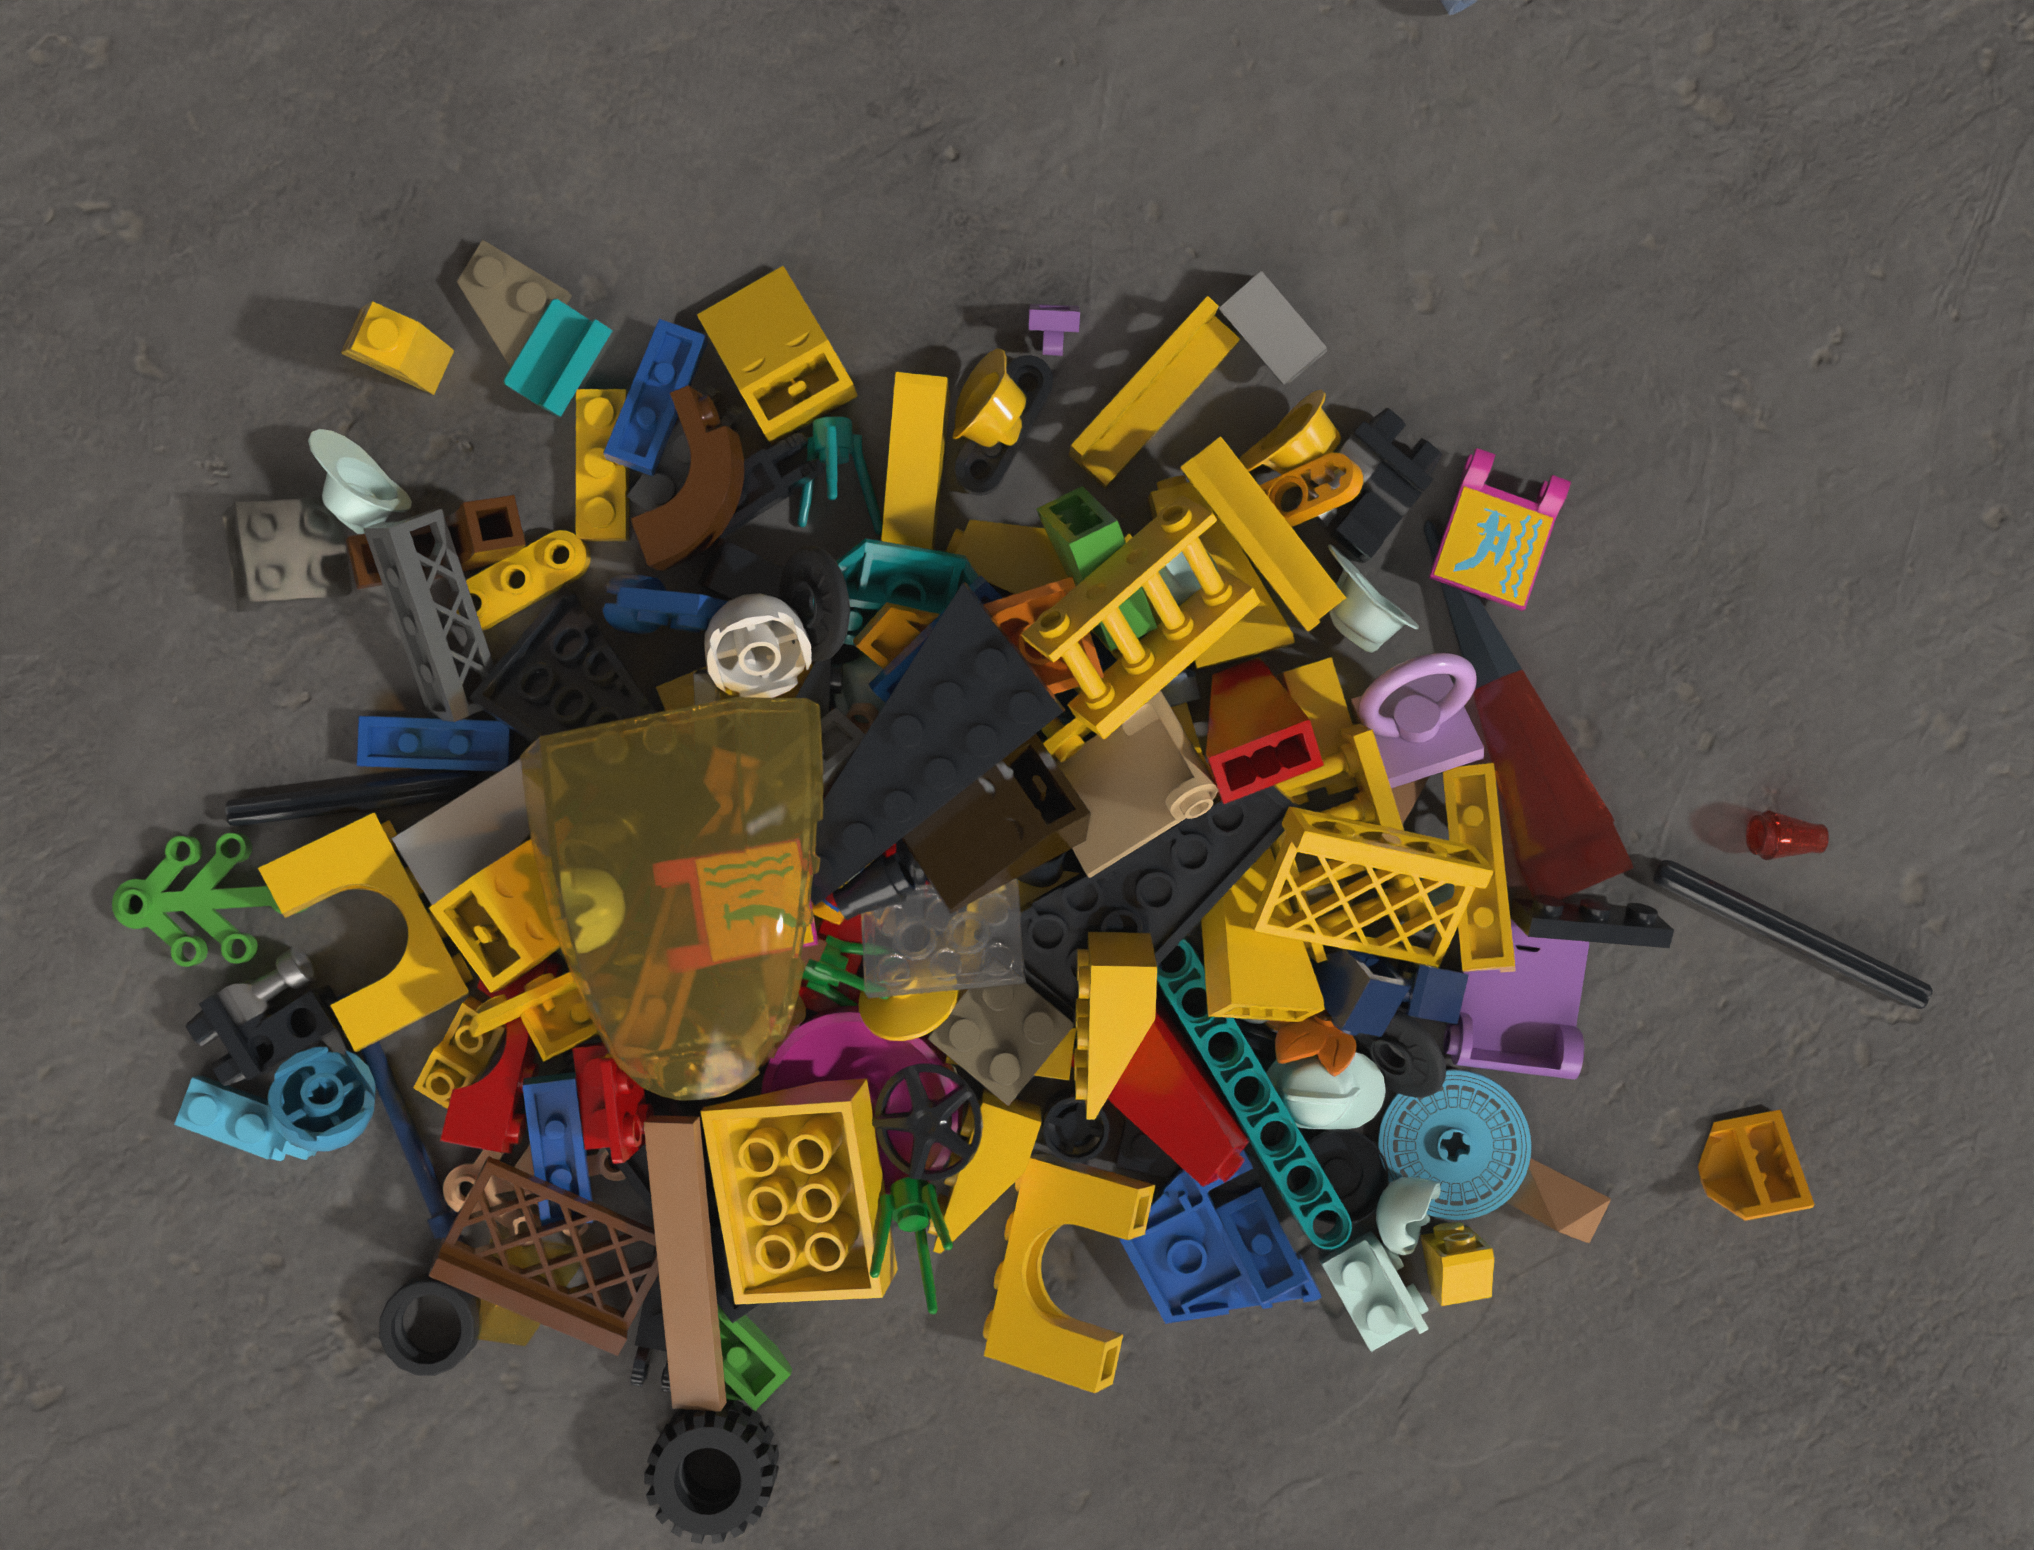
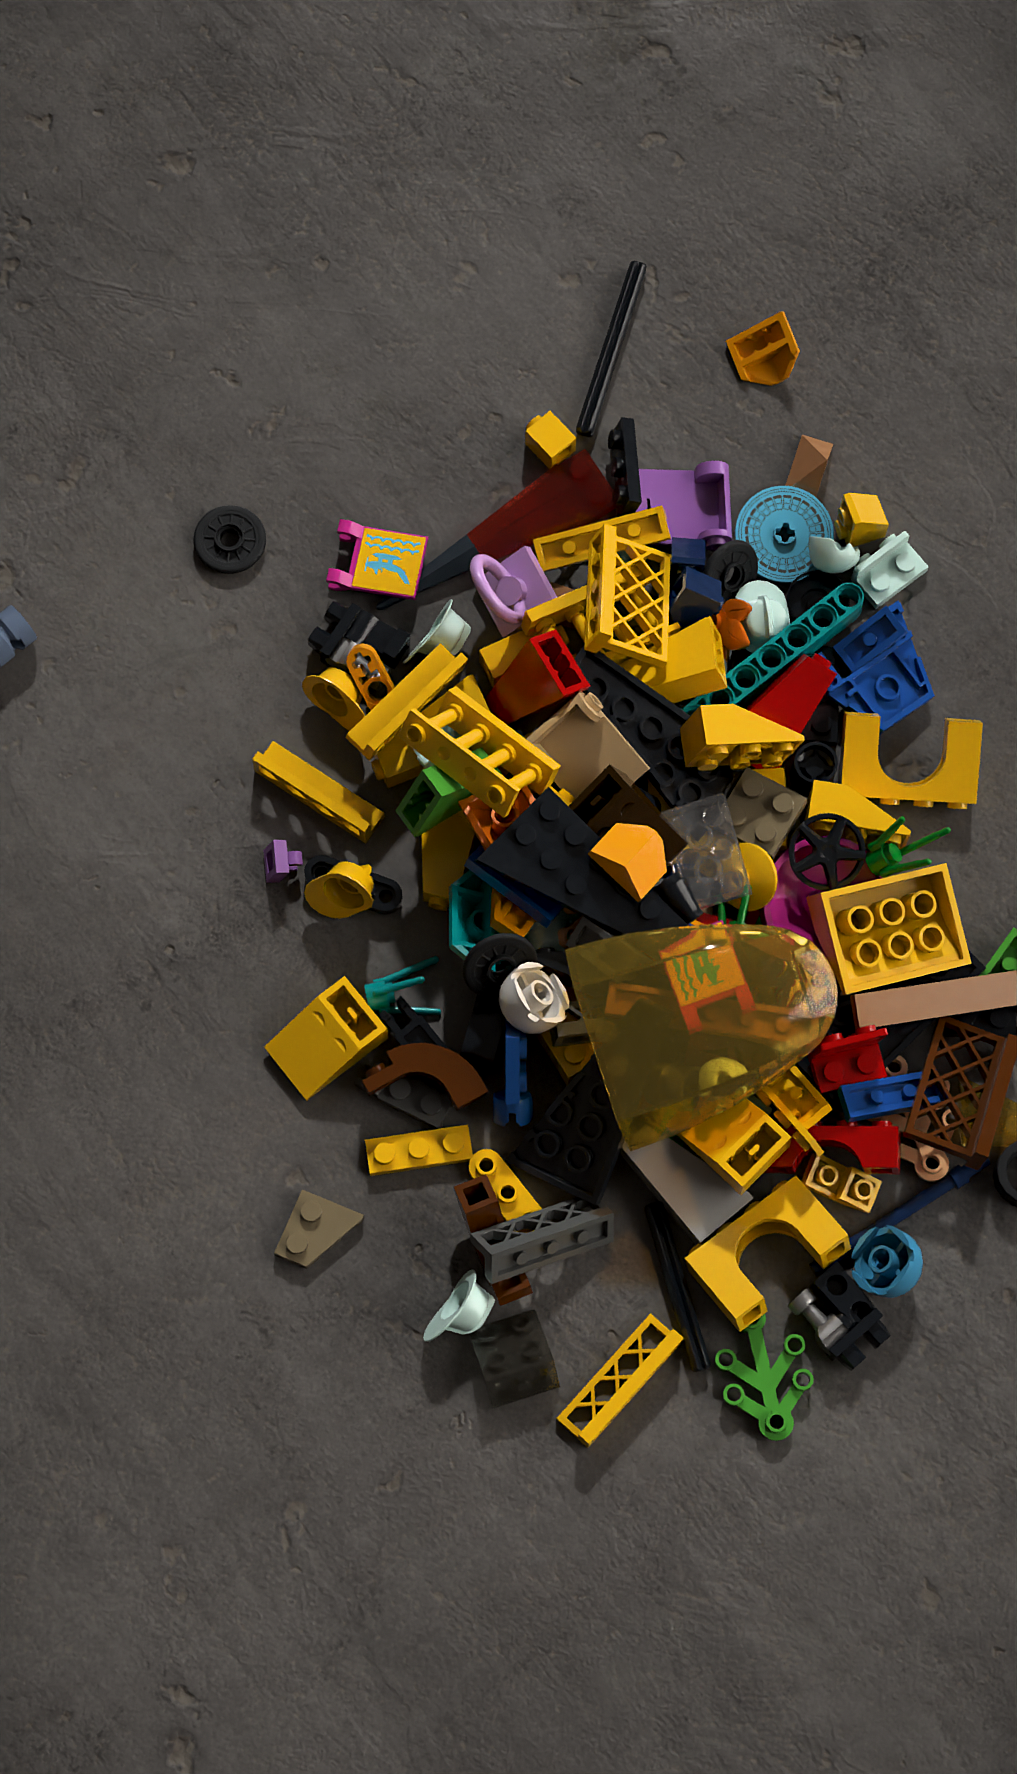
camera: 100 degrees left, 15 degrees down
medium azure hinge [174,1075,317,1161] -> none
yellow slope [341,301,454,395] -> none
blue plate [357,716,514,771] -> none
teal panel [503,299,613,417] -> none
blue plate [604,319,708,477] -> none
yellow slope [881,372,950,550] -> none
light grey hinge [1219,271,1327,385] -> none
clear red cone [1746,810,1829,860] -> none
none -> black wheel [193,505,266,574]
none -> yellow brick [525,411,576,471]
none -> yellow fence [556,1313,683,1448]
none -> light orange slope [588,823,667,902]

